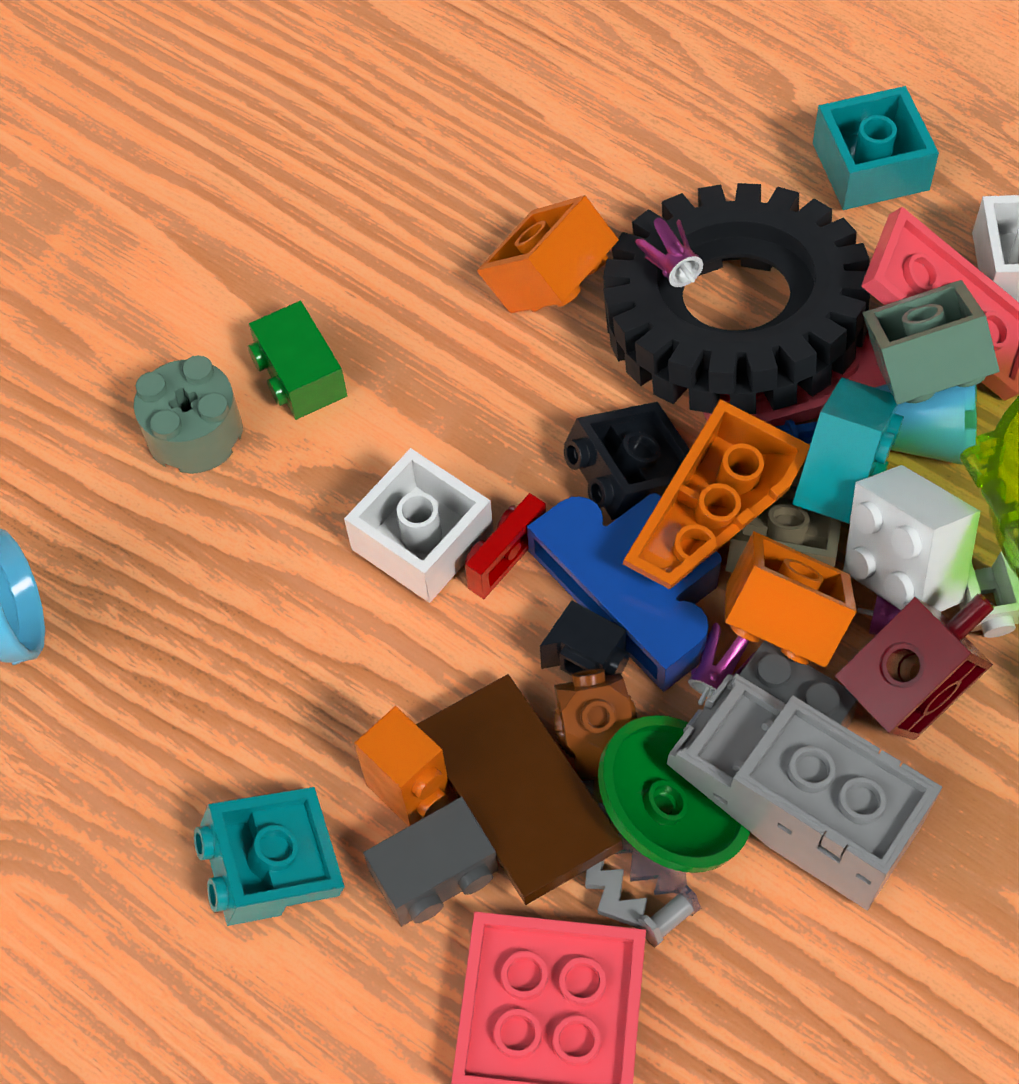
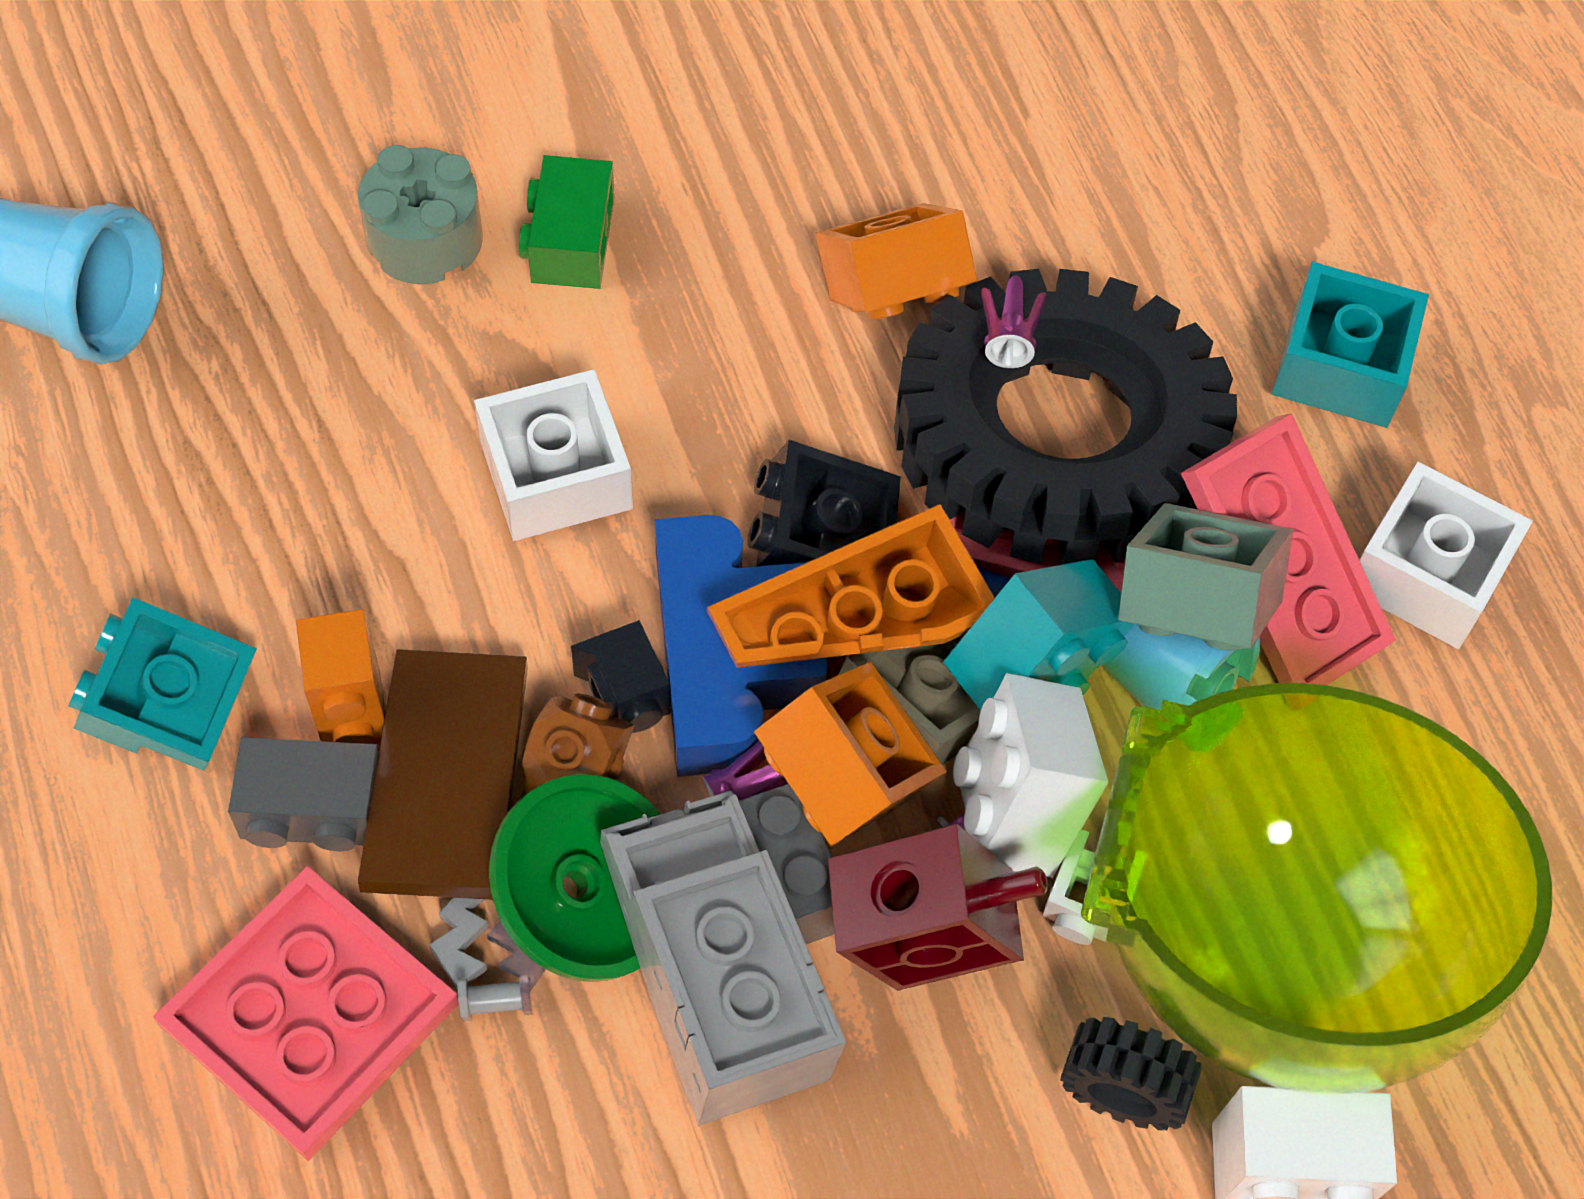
camera: 25 degrees right, 0 degrees up
red plate [465,493,546,600] -> none

